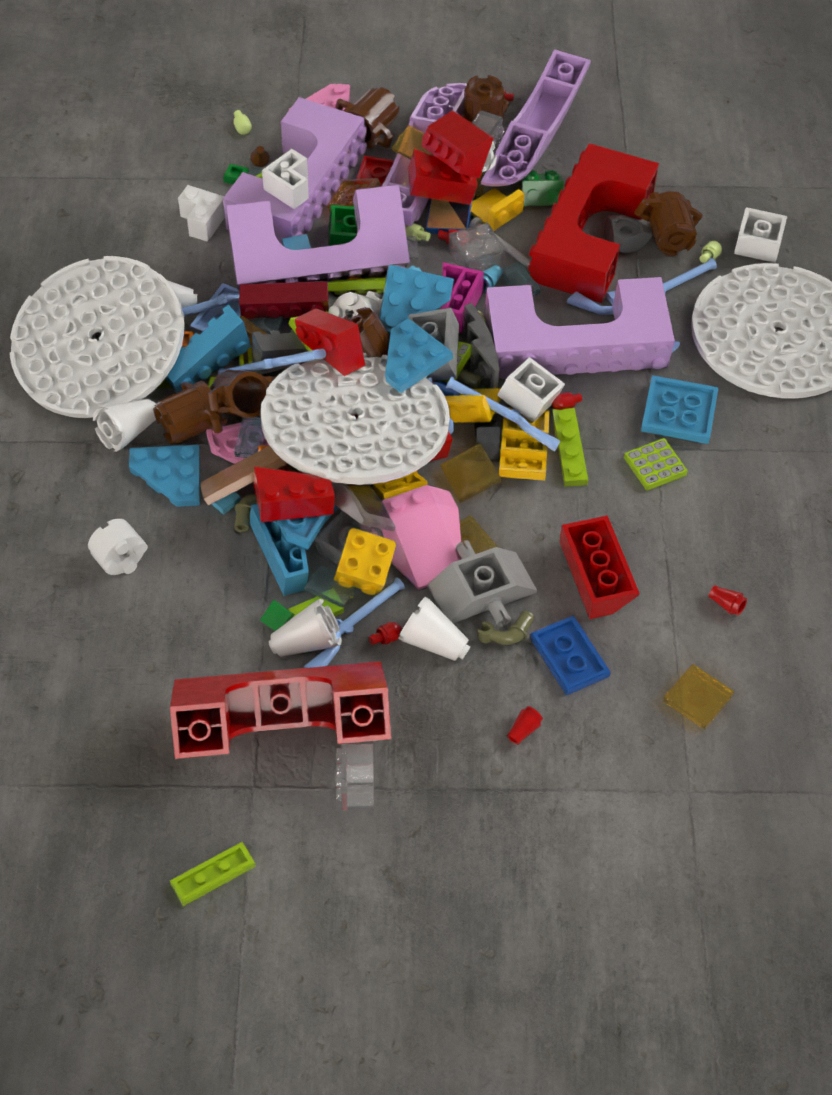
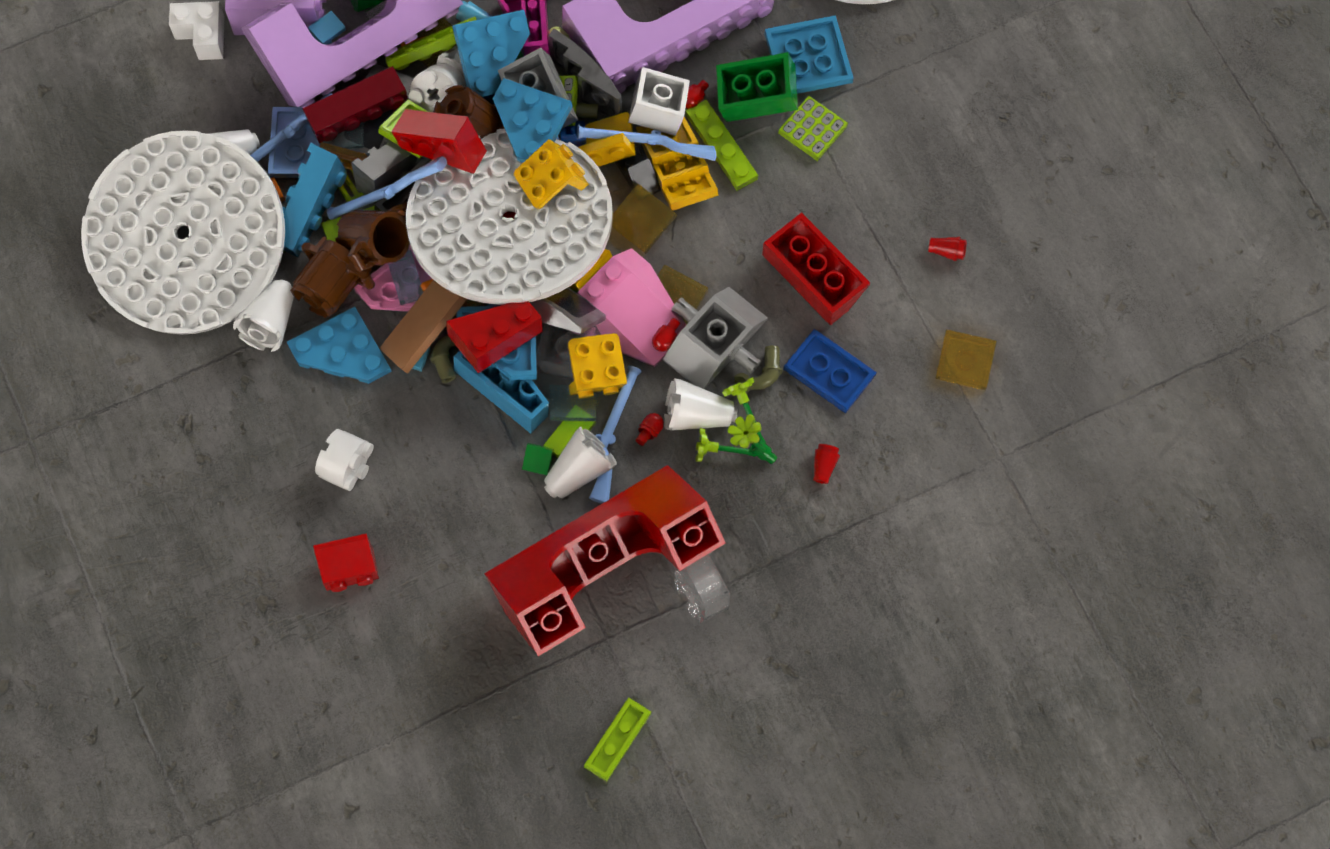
camera: 25 degrees left, 15 degrees up
none -> red slope [313,533,379,592]
none -> yellow bracket [514,139,589,209]
none -> red cylinder [652,318,681,352]
none -> lime plant [695,377,777,464]
none -> green brick [716,52,798,122]

